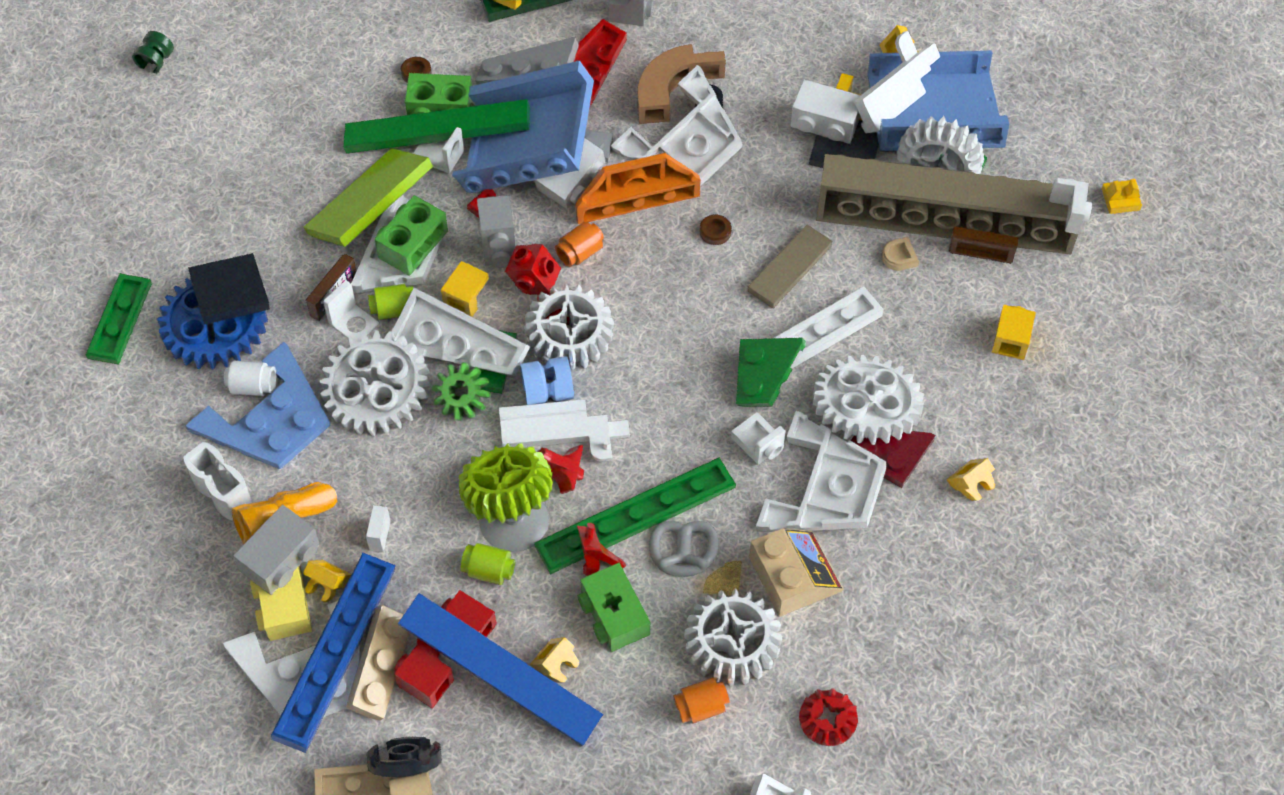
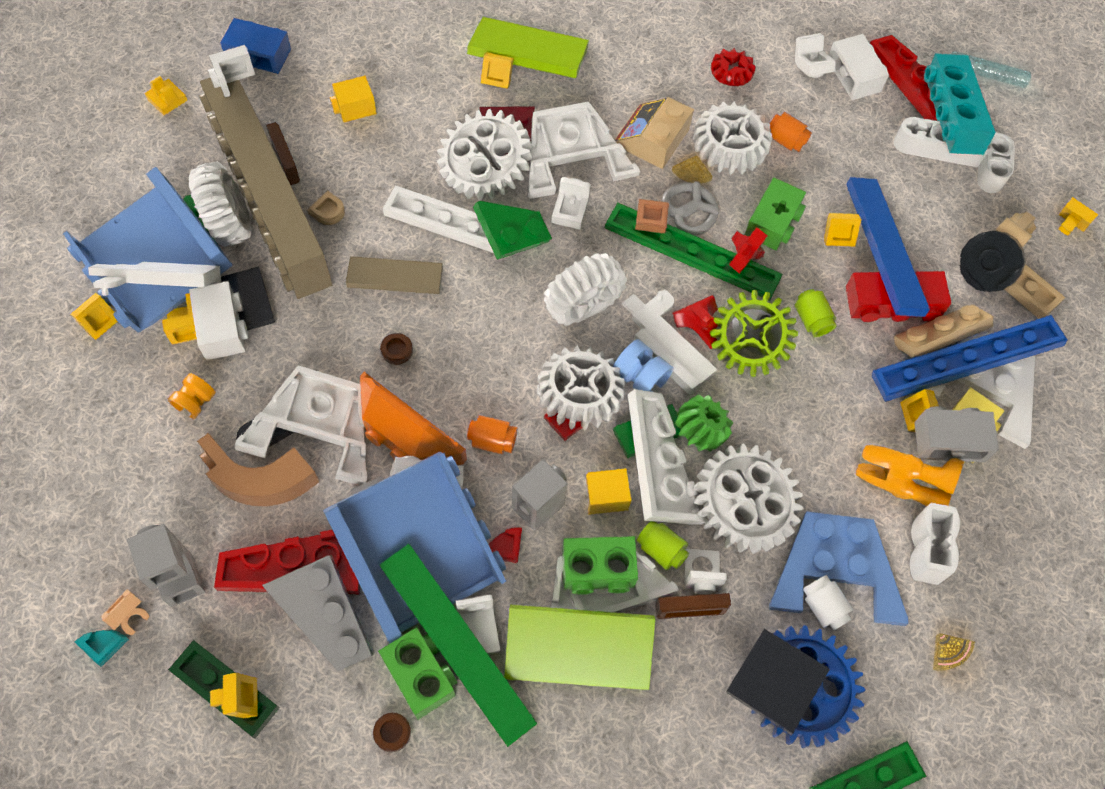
camera: 130 degrees left, 5 degrees up
white tile [366,505,391,552] -> none
red brick [505,244,561,295] -> none
none -> light orange wheel [168,373,216,419]
none -> blue brick [220,18,291,74]
none -> lime tile [467,17,589,78]
none -> white gear [544,253,627,326]
none -> nougat tile [635,199,669,234]
none -> clear yellow tile [933,633,975,671]

